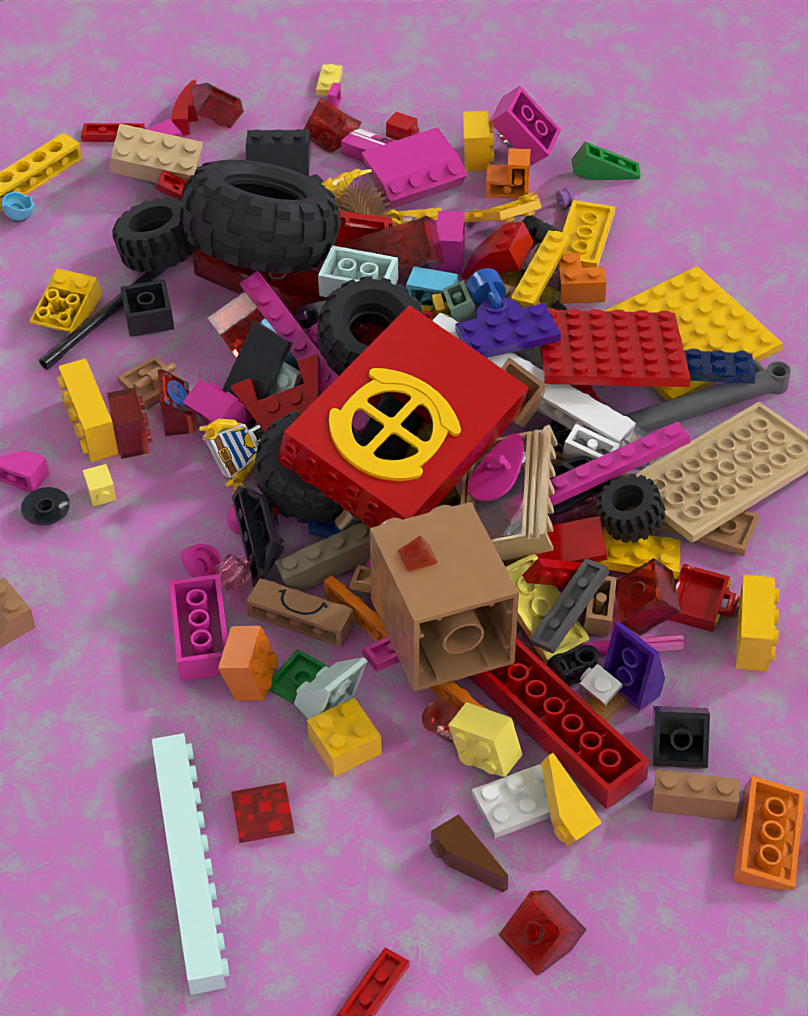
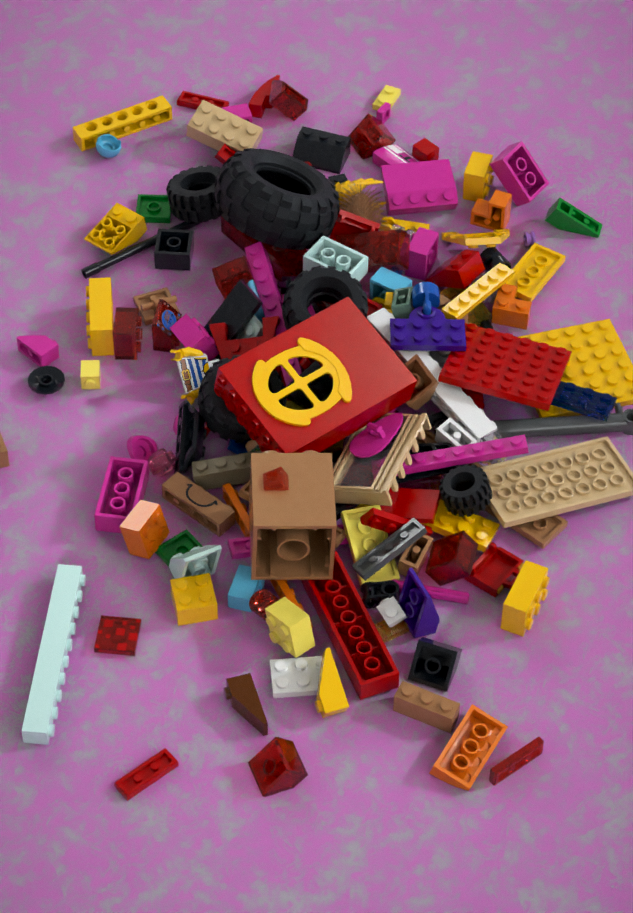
camera: 15 degrees right, 0 degrees up
none -> green tile [136,194,171,223]
none -> medium azure brick [228,564,265,612]

